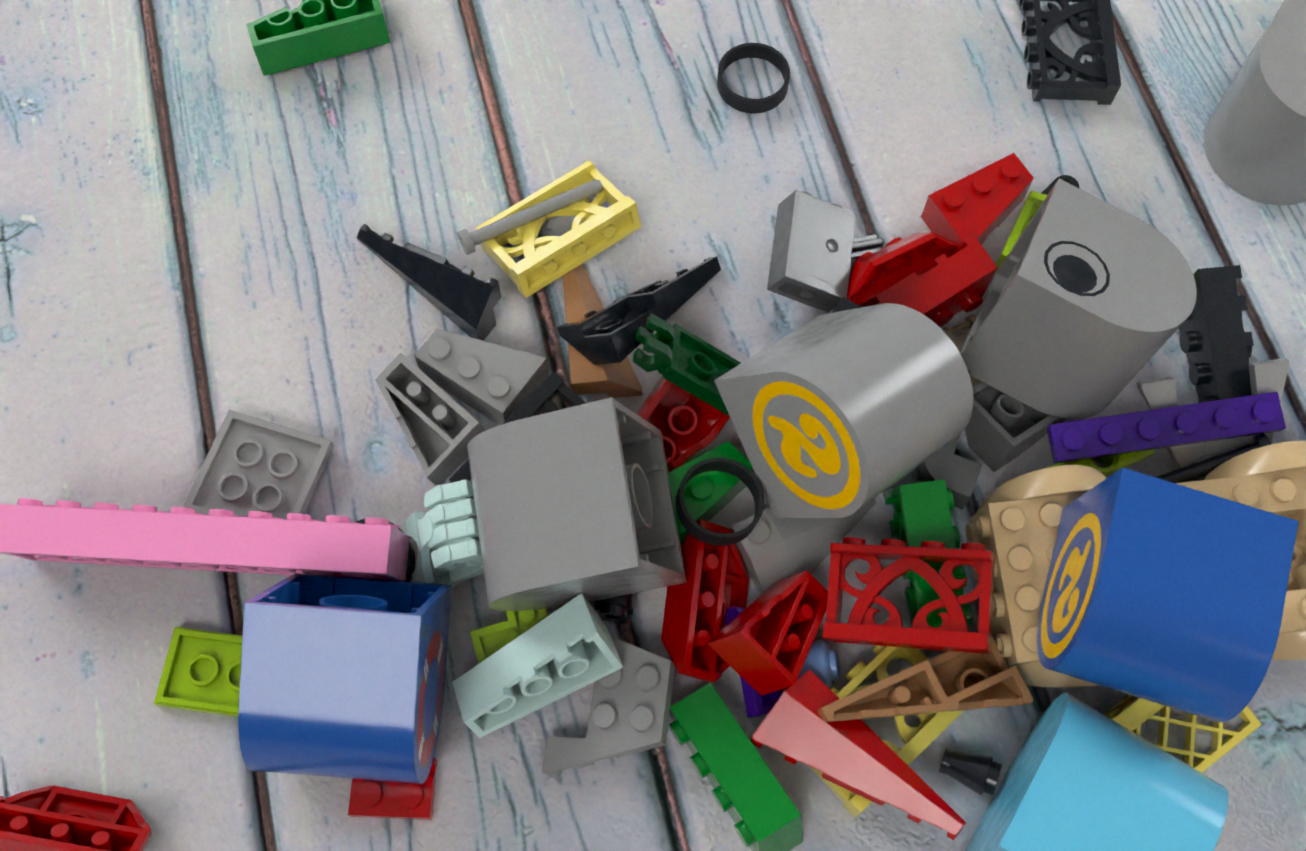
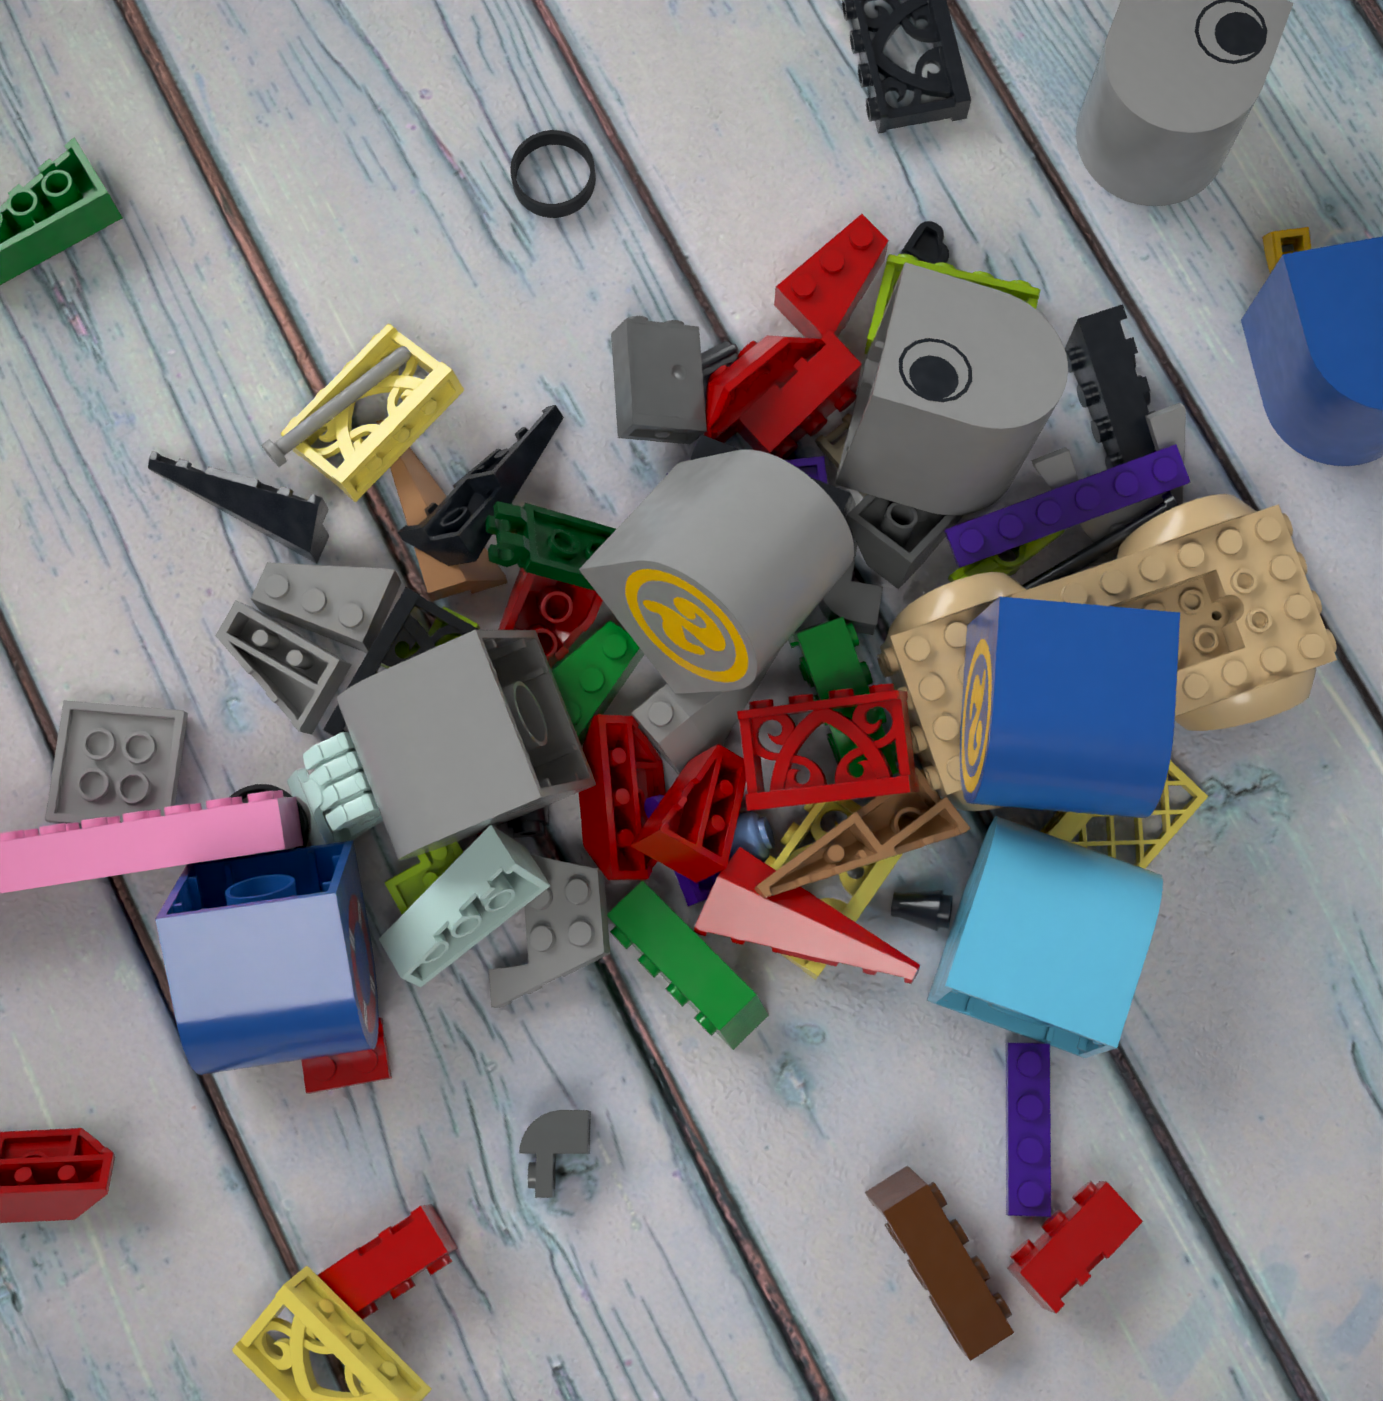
camera: 10 degrees left, 10 degrees up
lime tile [154,627,242,718] -> none
black tyre [676,458,764,546] -> none

